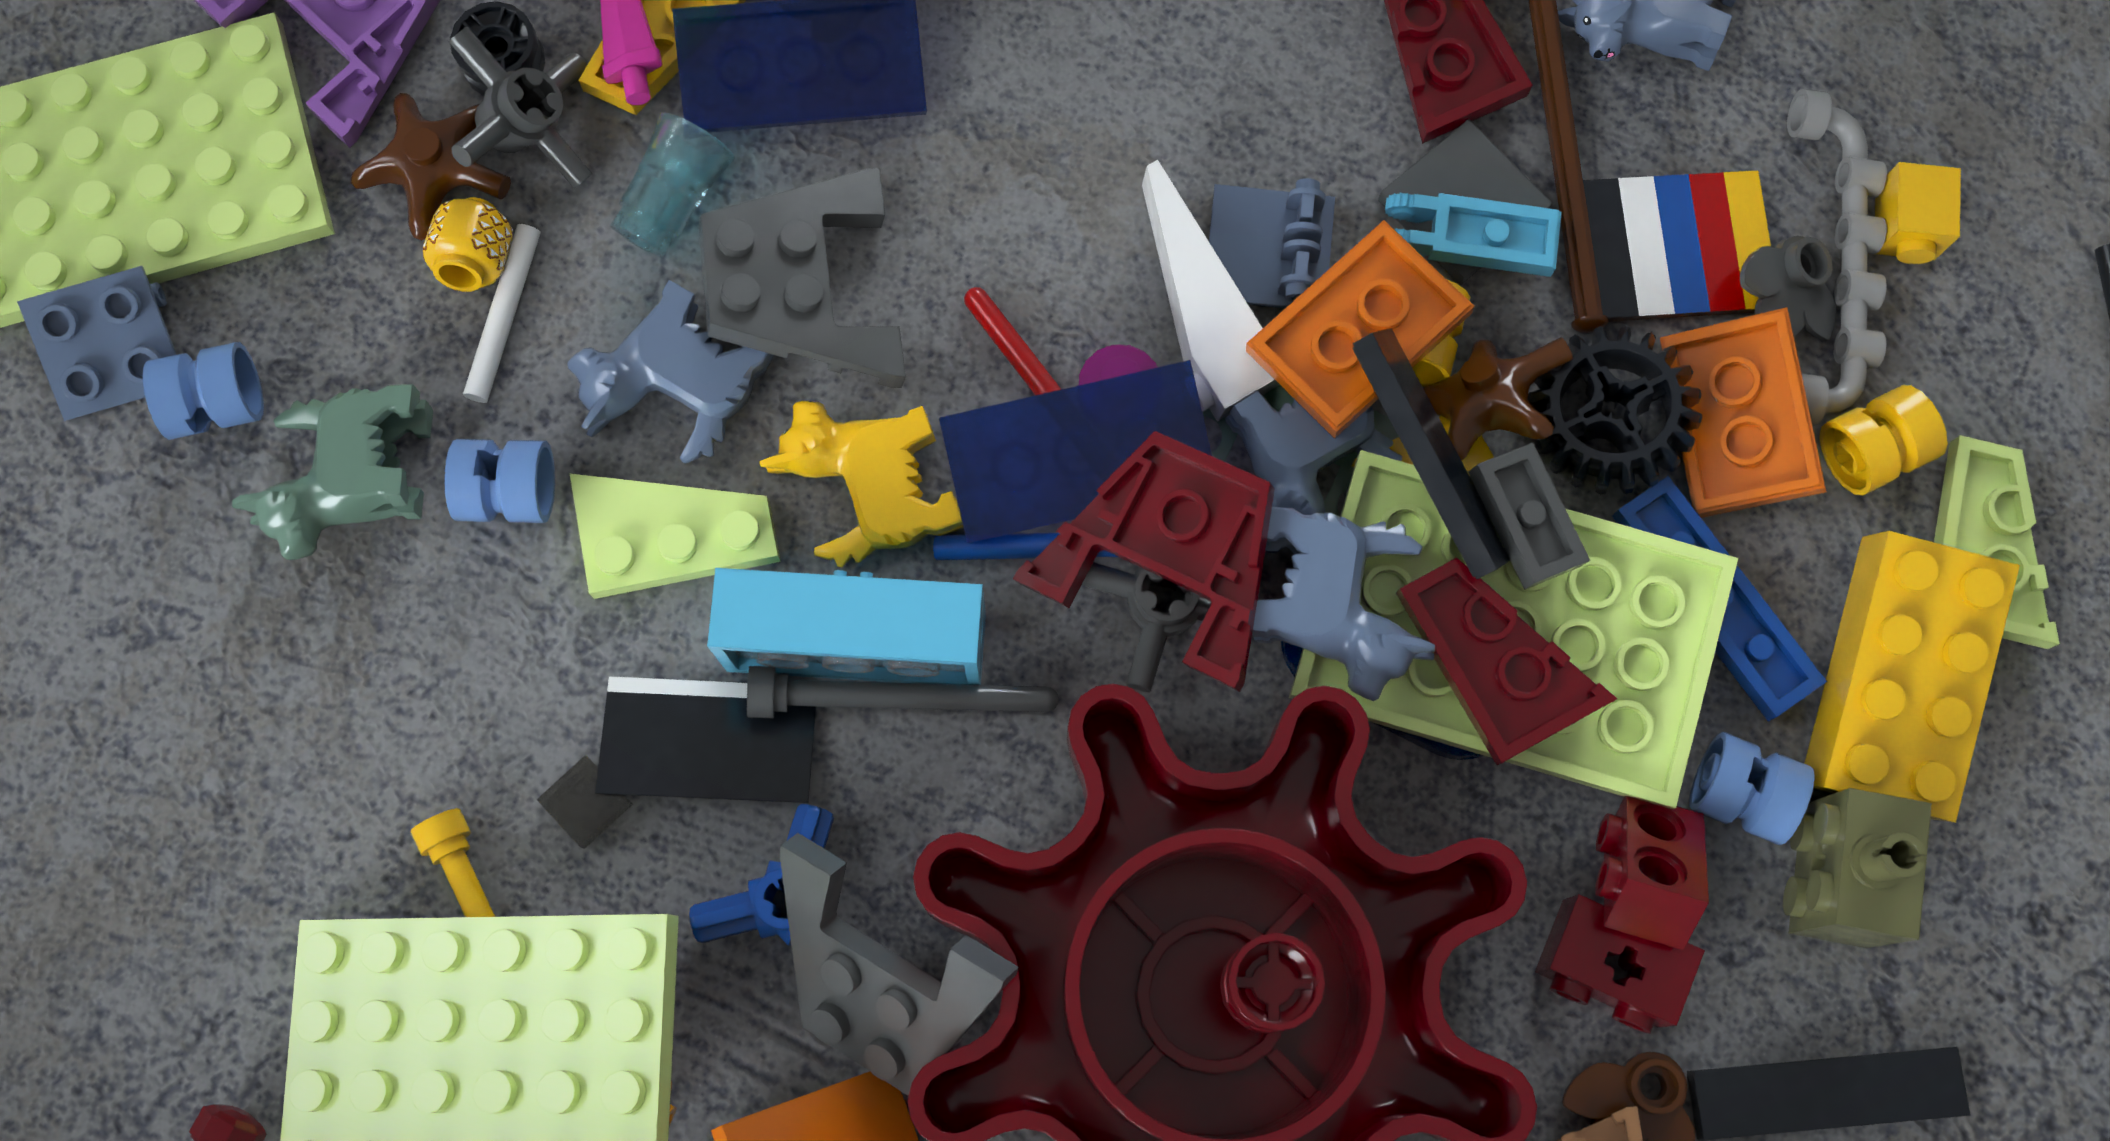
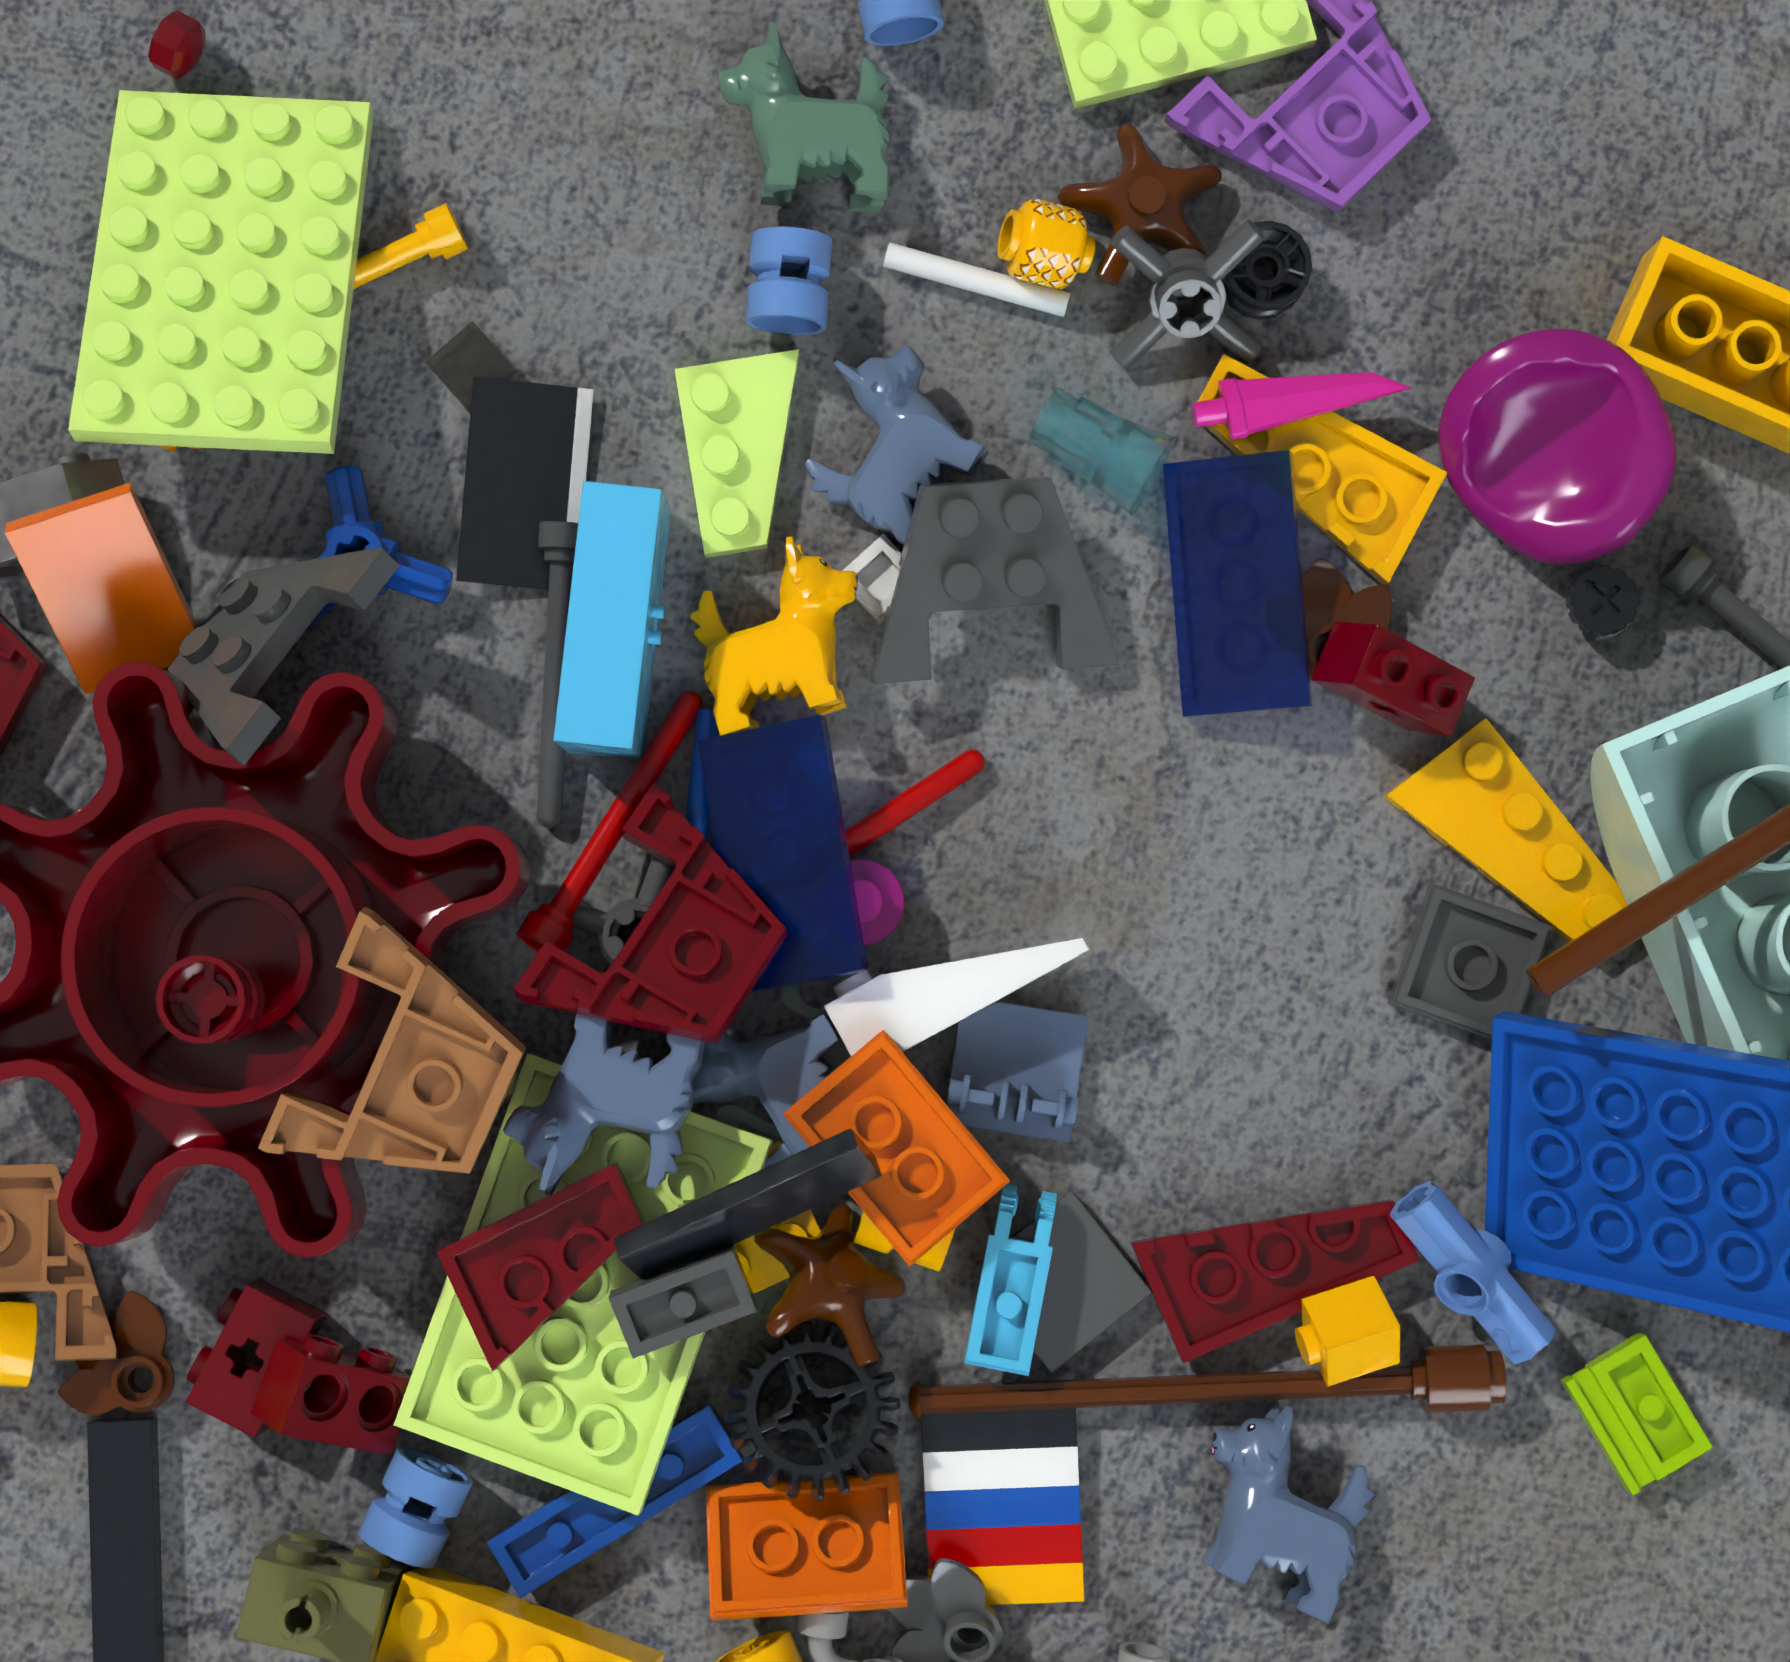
camera: 90 degrees right, 10 degrees up
none -> medium nougat wing [258,907,526,1174]
none -> red piece [516,691,703,952]
none -> white tile [842,534,902,625]

